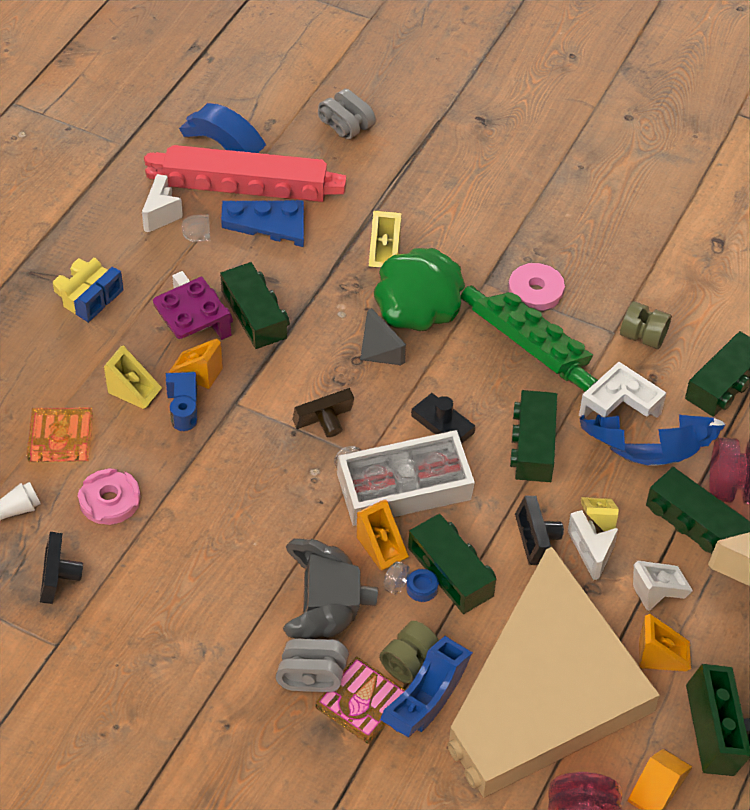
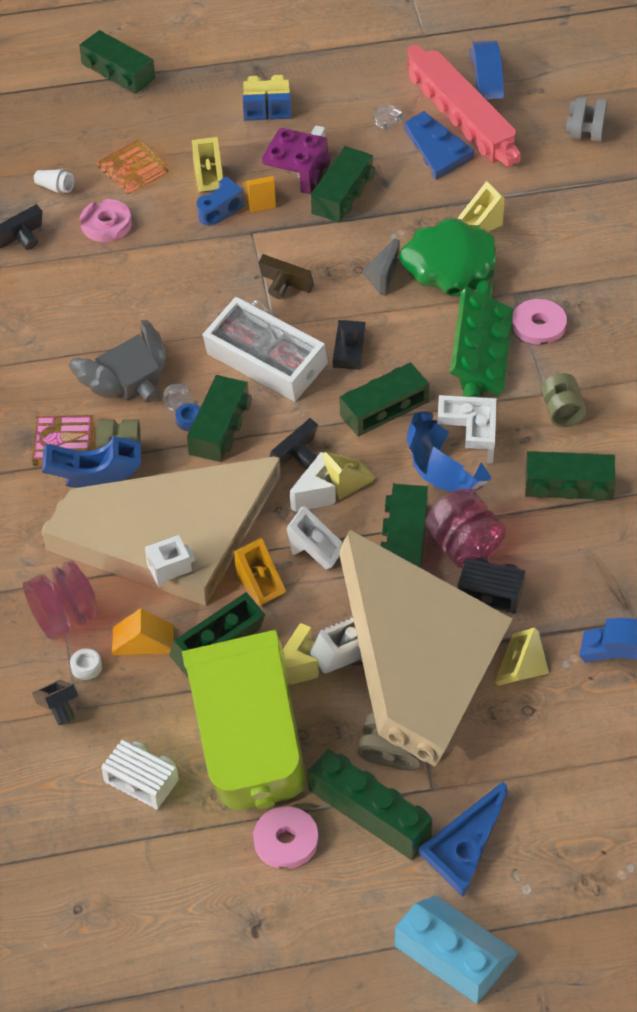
camera: 55 degrees right, 0 degrees up
white slope [142,174,183,232] -> none
light grey brick [276,638,349,692] -> none
light orange slope [357,499,409,570] -> none
none -> white brick [145,535,195,588]

